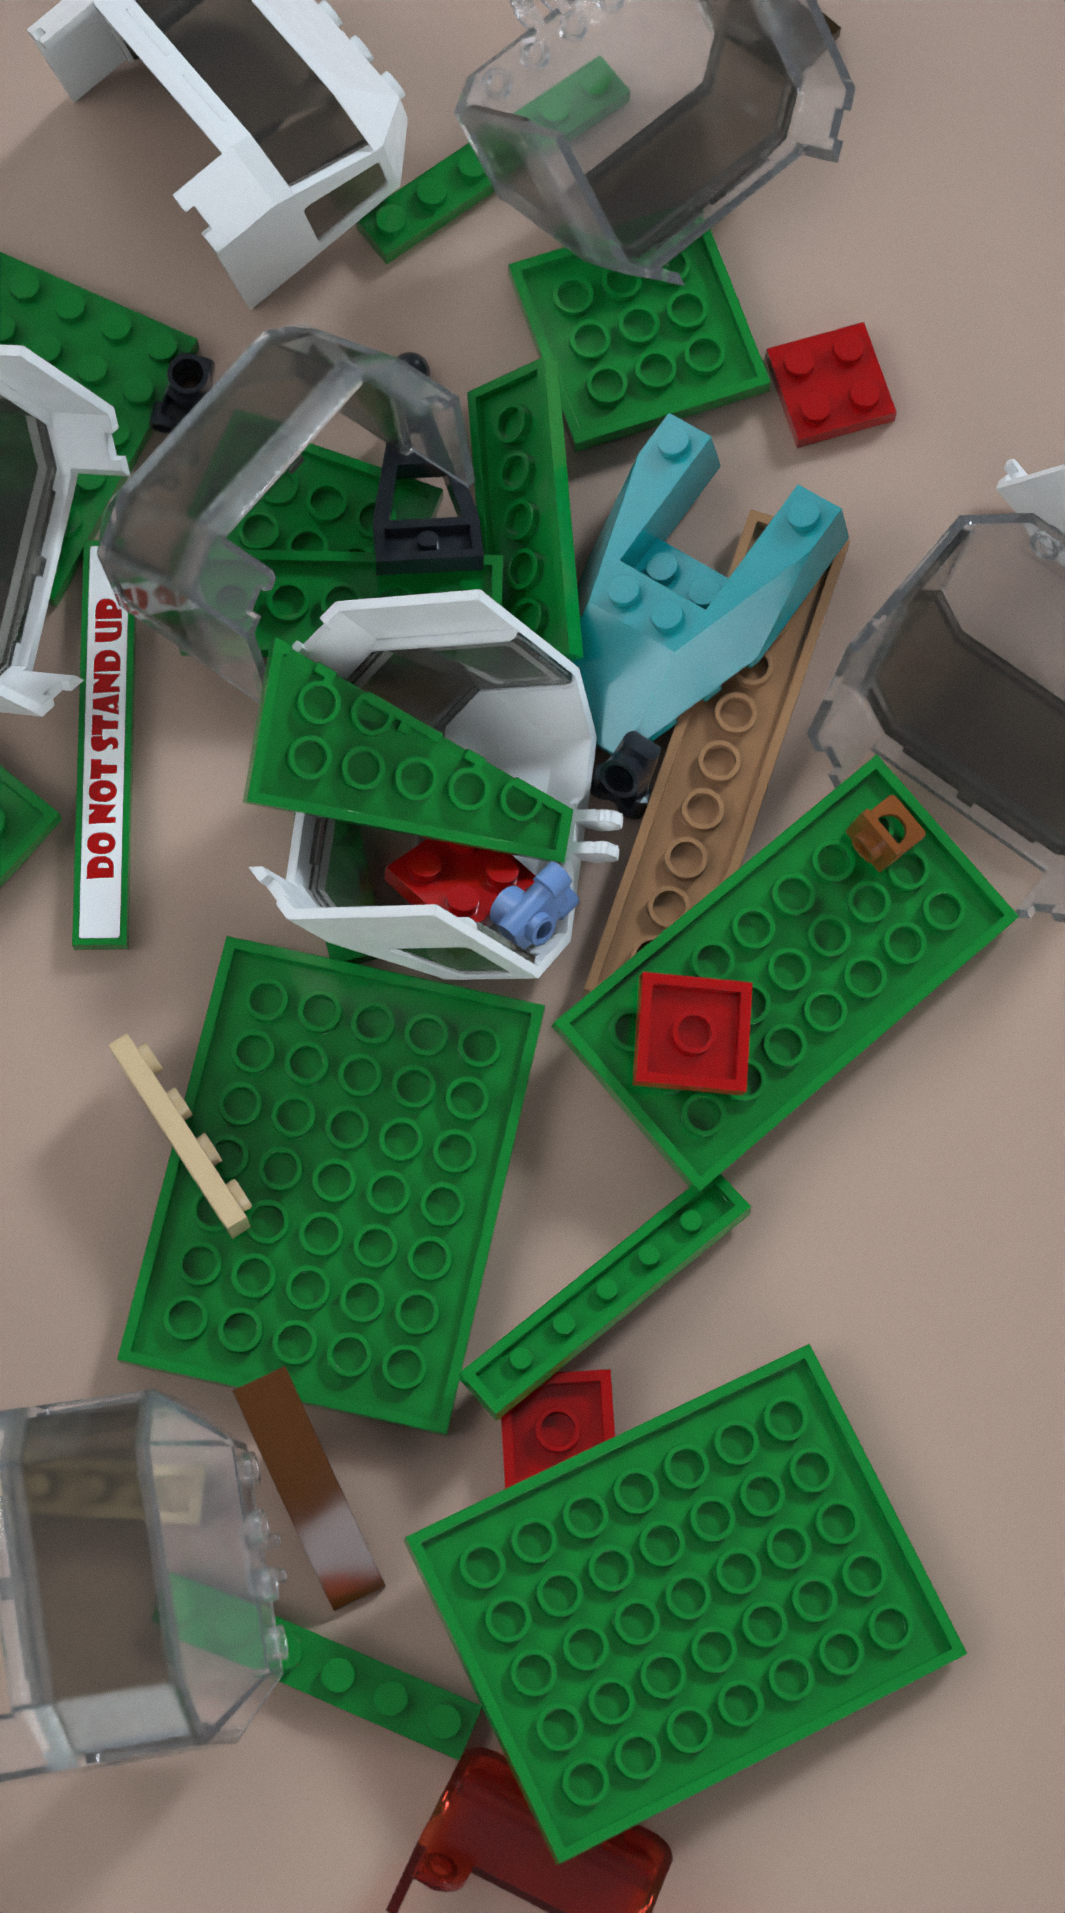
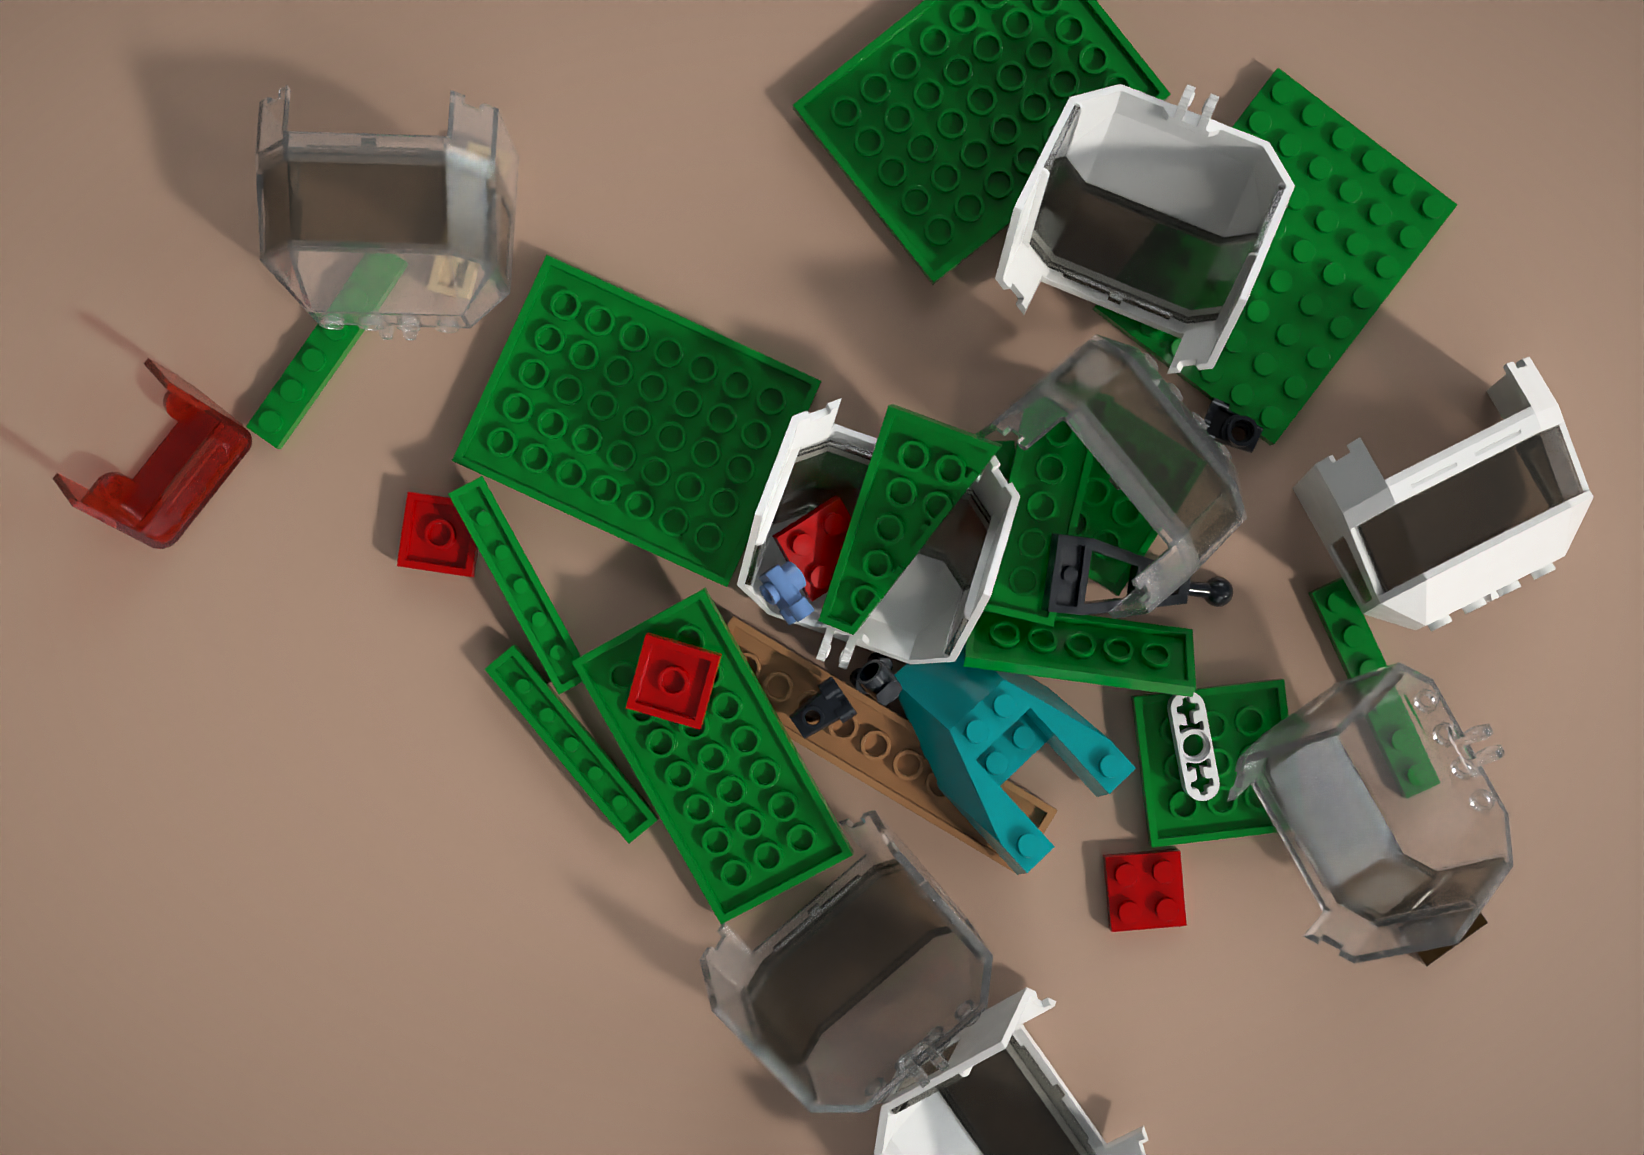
camera: 105 degrees right, 15 degrees up
tile [72,540,138,950] -> none
tan plate [108,1033,253,1239] -> none
reddish brown slope [232,1366,386,1611] -> none
green plate [403,1343,968,1865] -> none
dark orange bracket [845,795,926,873] -> none
none -> green plate [485,644,659,844]
none -> black plate [789,676,857,739]
none -> white beam [1167,693,1220,801]

